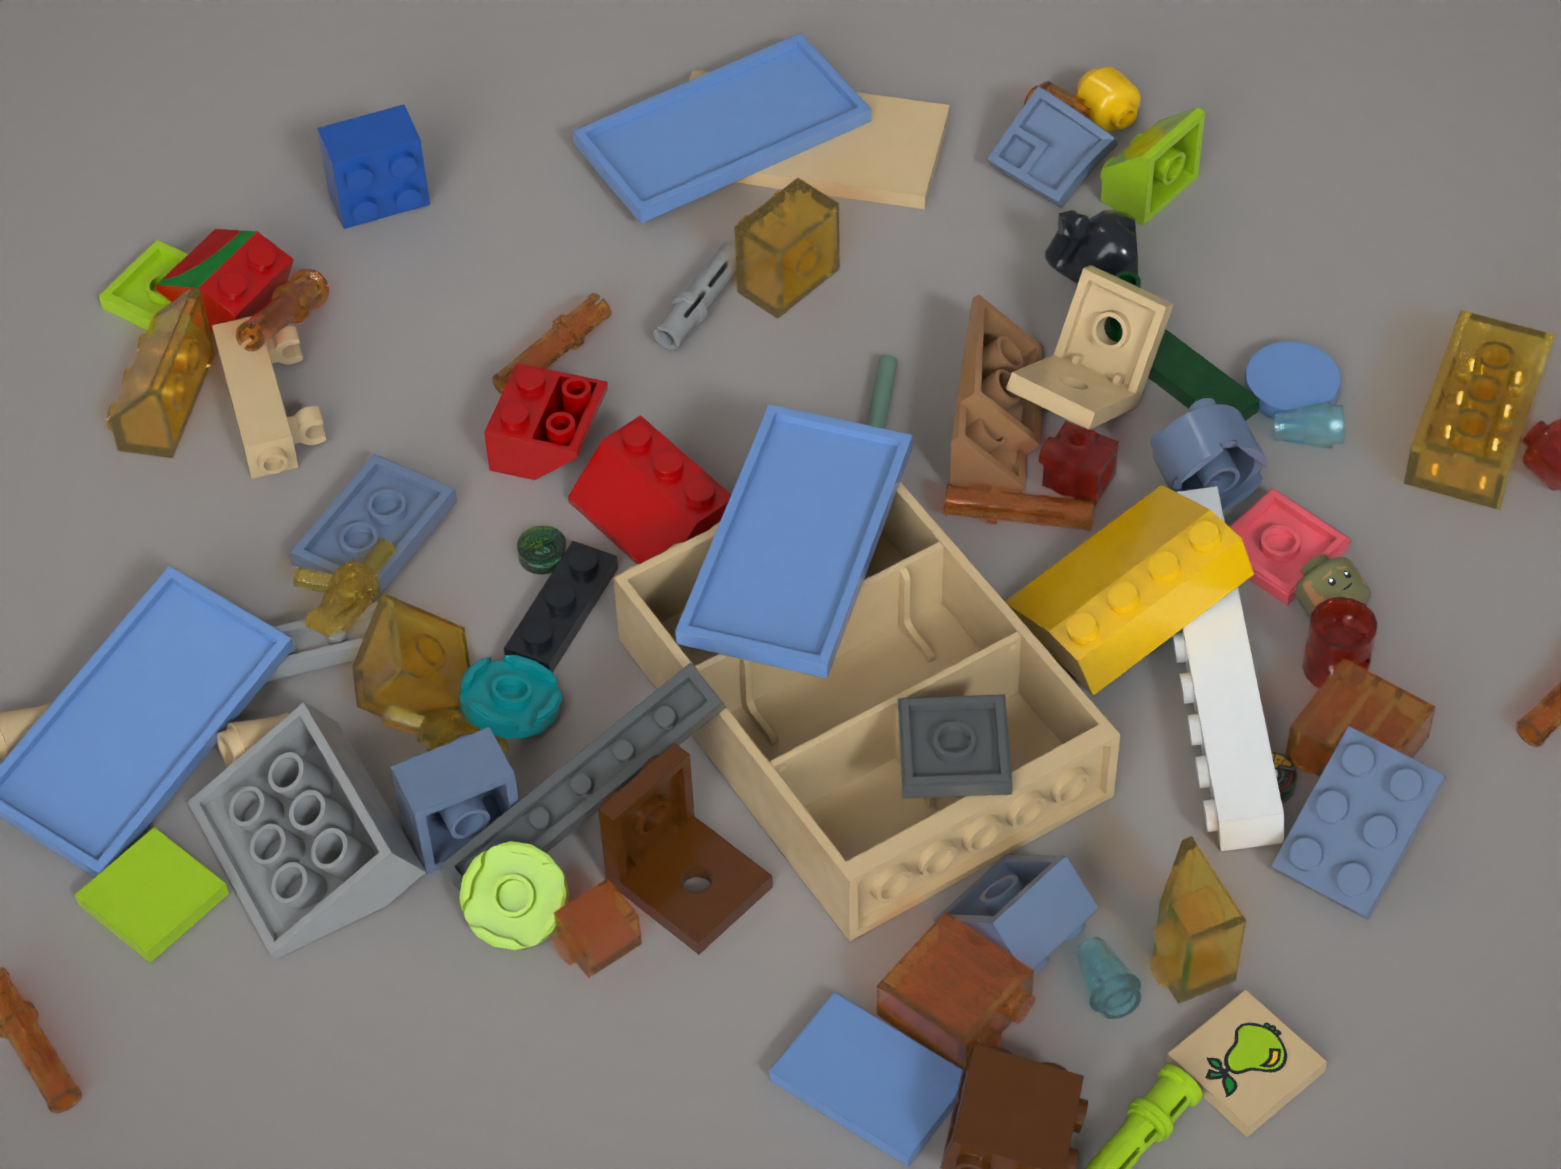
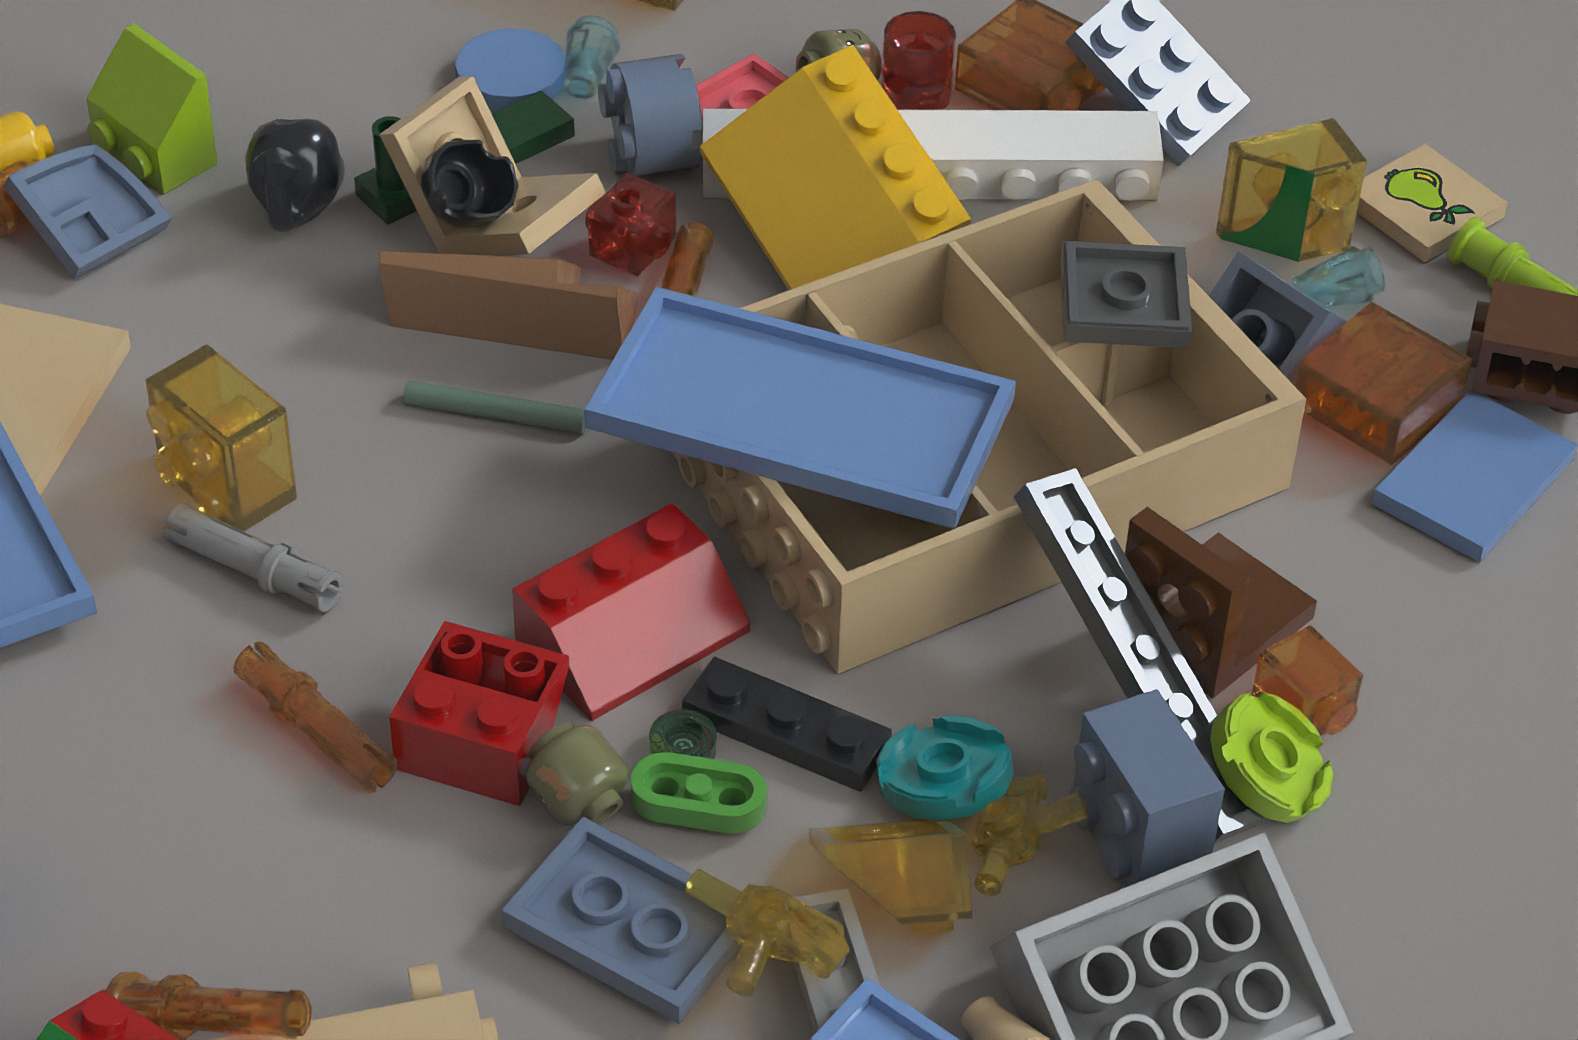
camera: 90 degrees left, 5 degrees down
none -> black hair [420,140,519,228]
none -> olive head [526,722,628,826]
none -> bright green plate [630,752,767,834]

